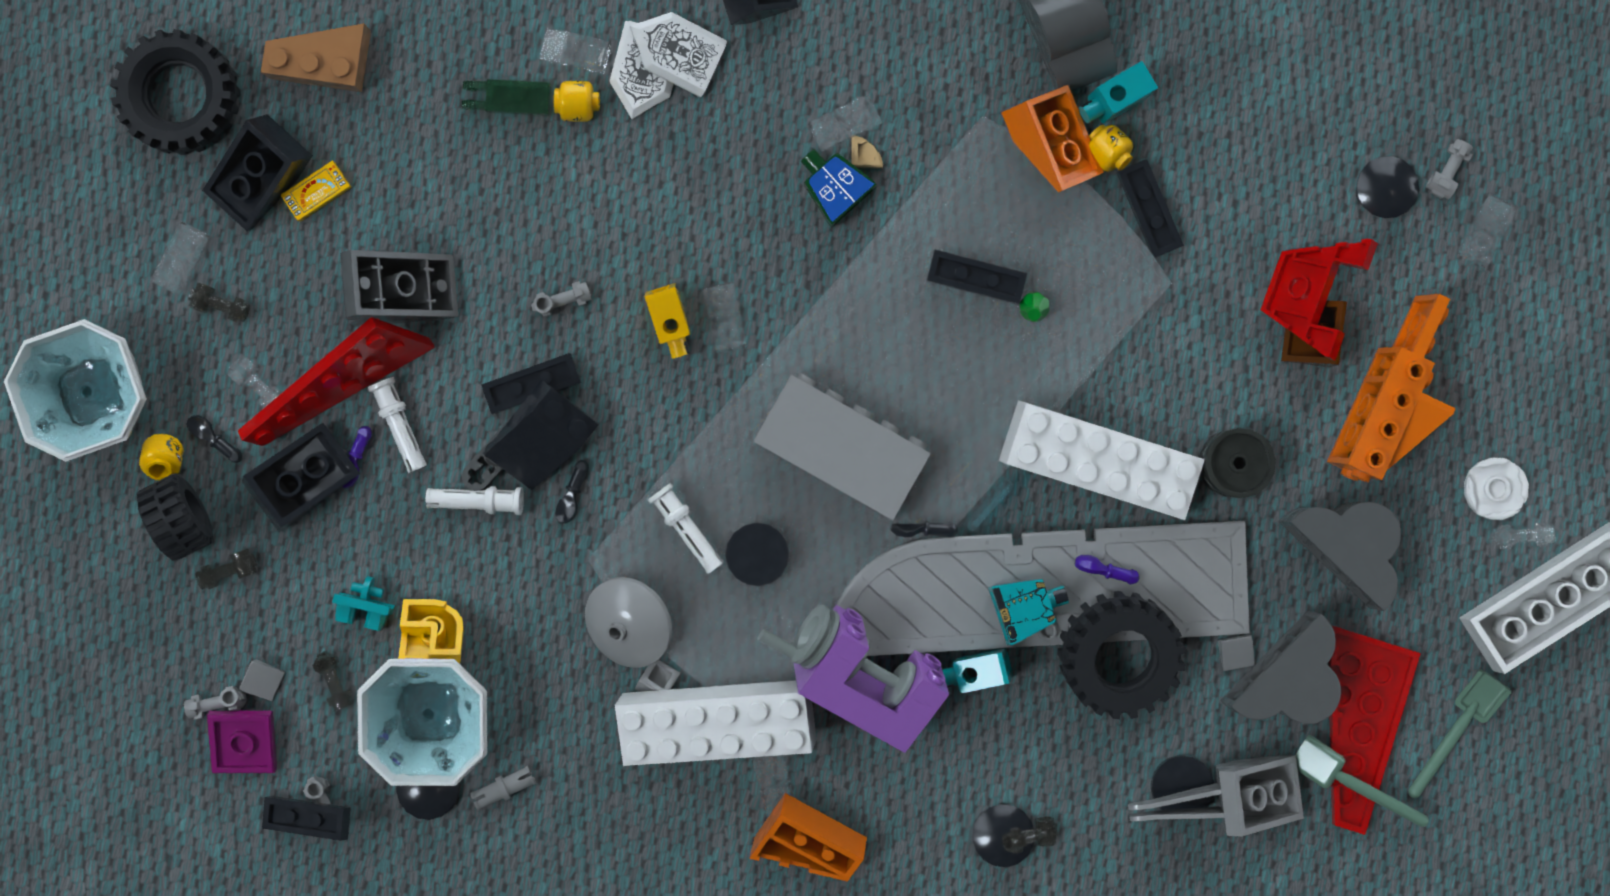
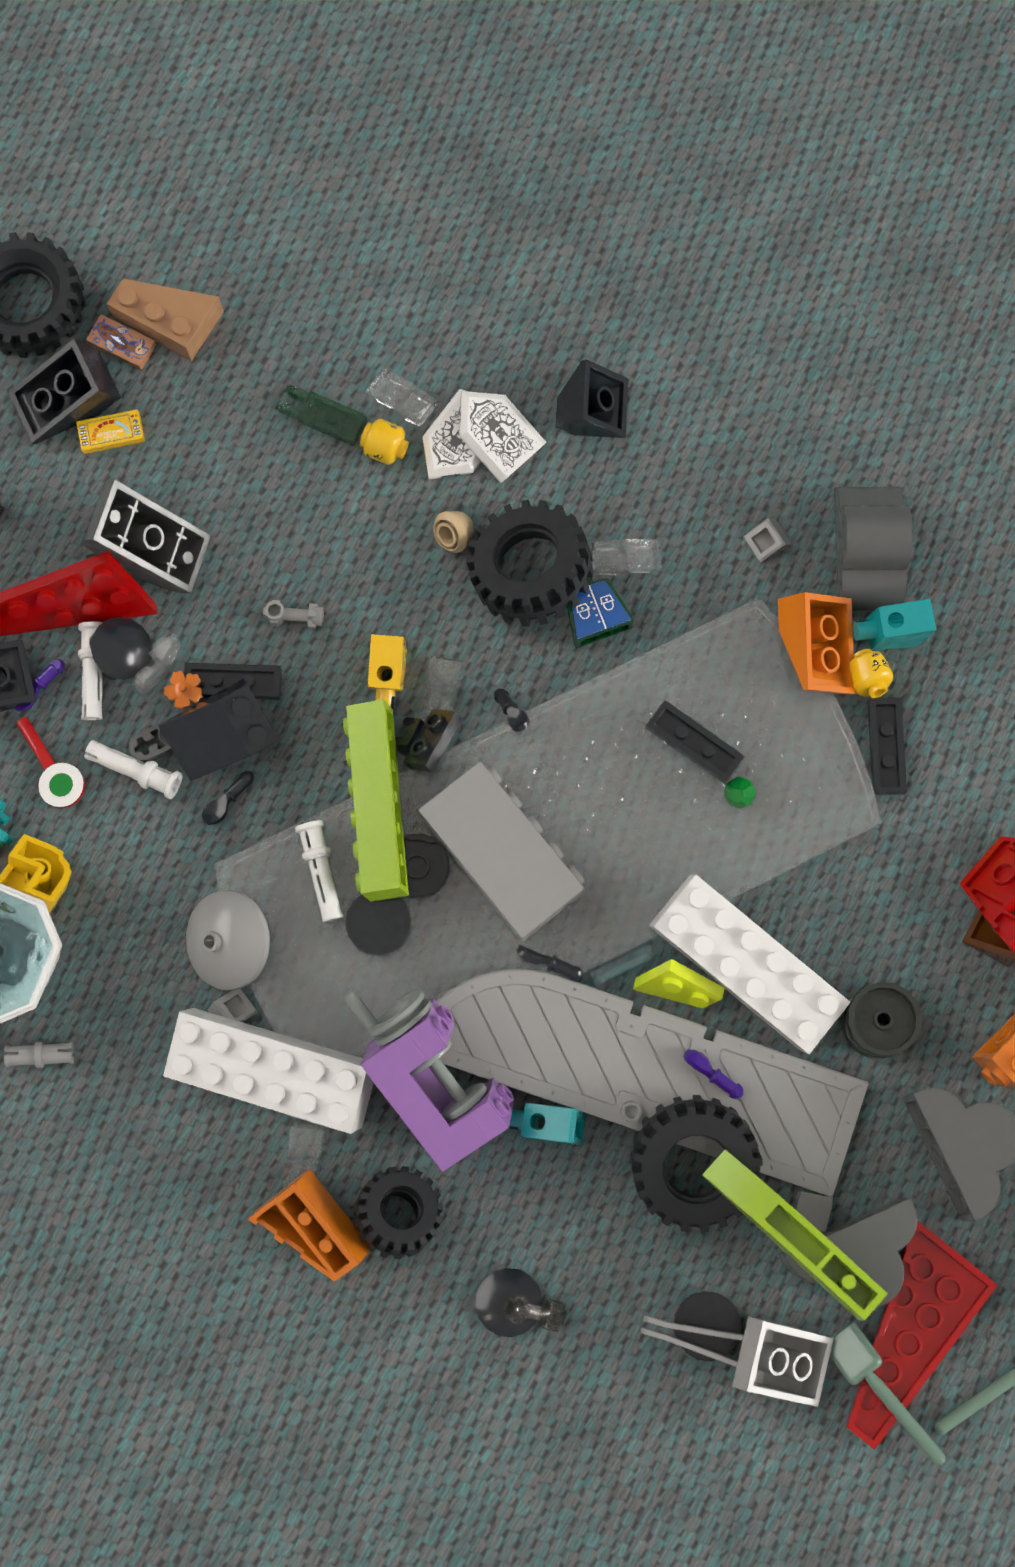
camera: 15 degrees right, 10 degrees down
tan tile [851,136,883,168] -> none
teal torso [988,579,1069,645] -> none
none -> piece [16,717,85,808]
none -> tile [86,315,157,370]
none -> black dish [89,617,153,680]
none -> clear slope [131,633,182,700]
none -> orange plant [163,670,203,710]
none -> lime brick [343,699,409,902]
none -> black tyre [353,1166,443,1259]
none -> black plate [395,709,462,772]
none -> black tile [404,833,450,899]
none -> tan cone [433,511,474,553]
none -> black tyre [466,500,594,627]
none -> black piece [494,688,530,732]
none -> neon yellow wing [633,959,725,1009]
none -> lime slope [702,1149,888,1321]
none -> light grey slope [743,518,792,562]

